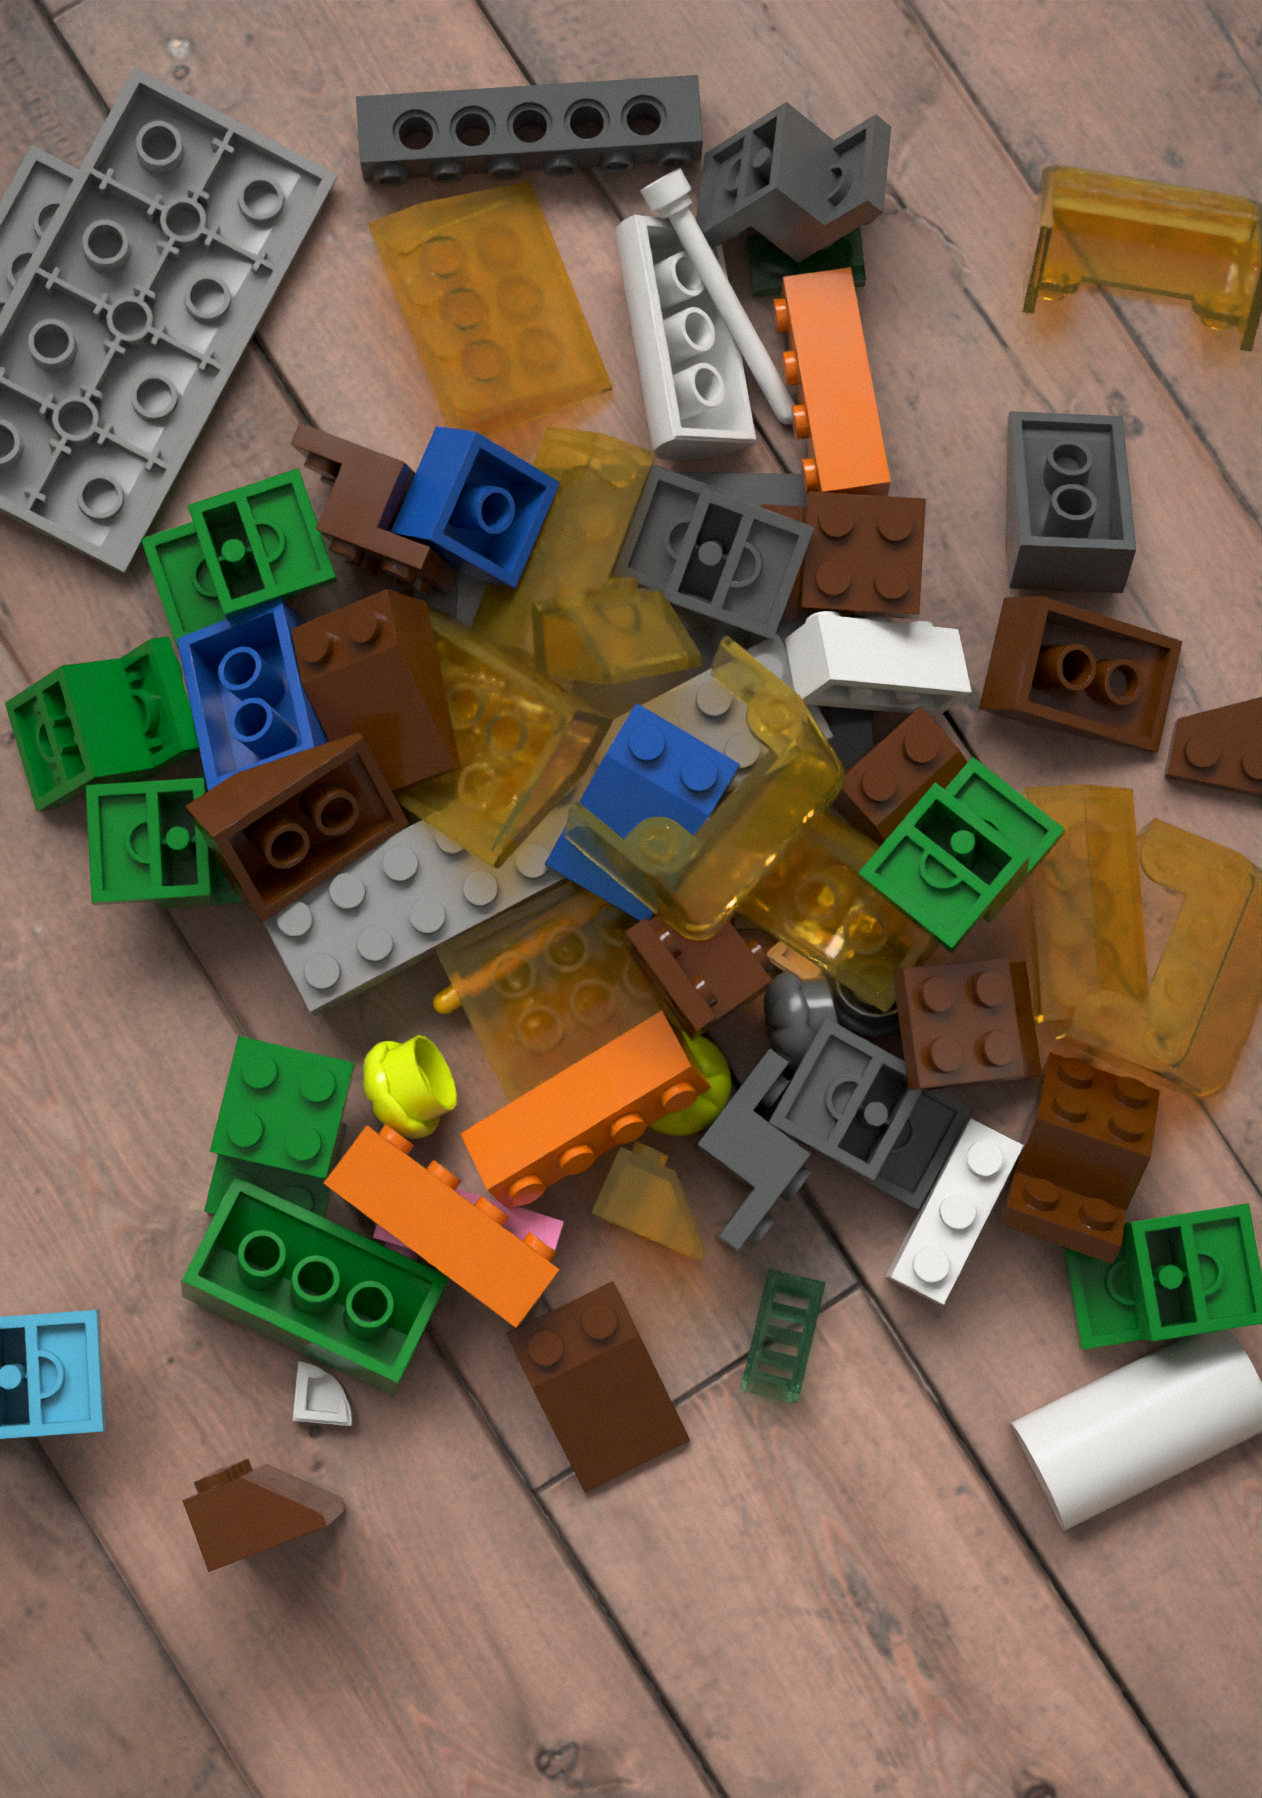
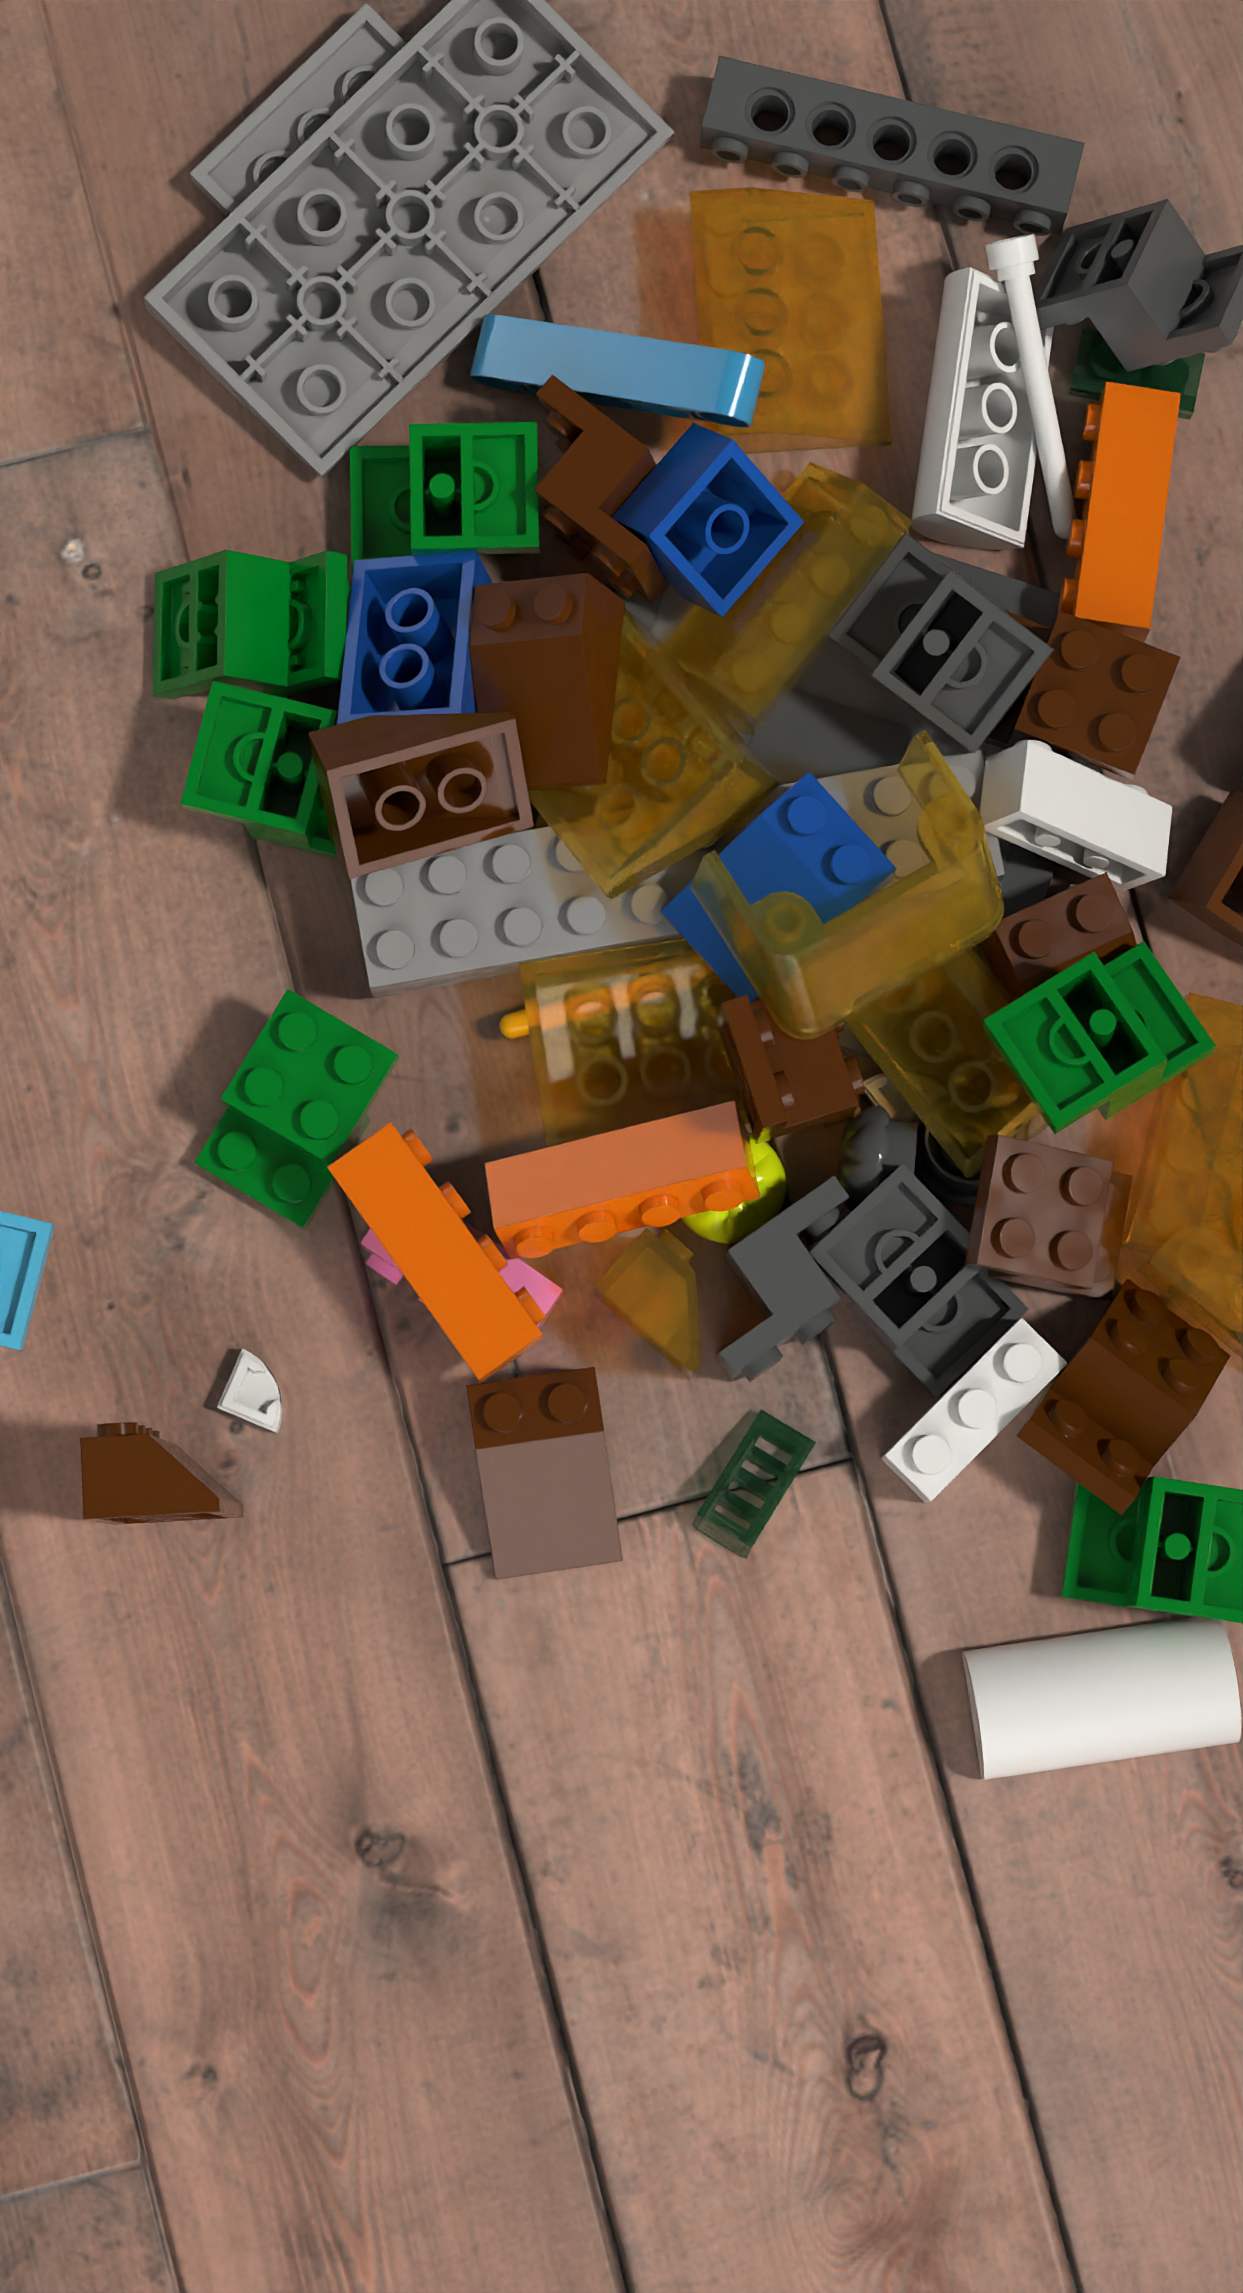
camera: 20 degrees right, 0 degrees up
green slope [181,1176,449,1397] -> none
neon yellow piece [362,1035,457,1139] -> none
clear yellow slope [531,578,702,685] -> none
none -> dark azure beam [469,314,766,428]

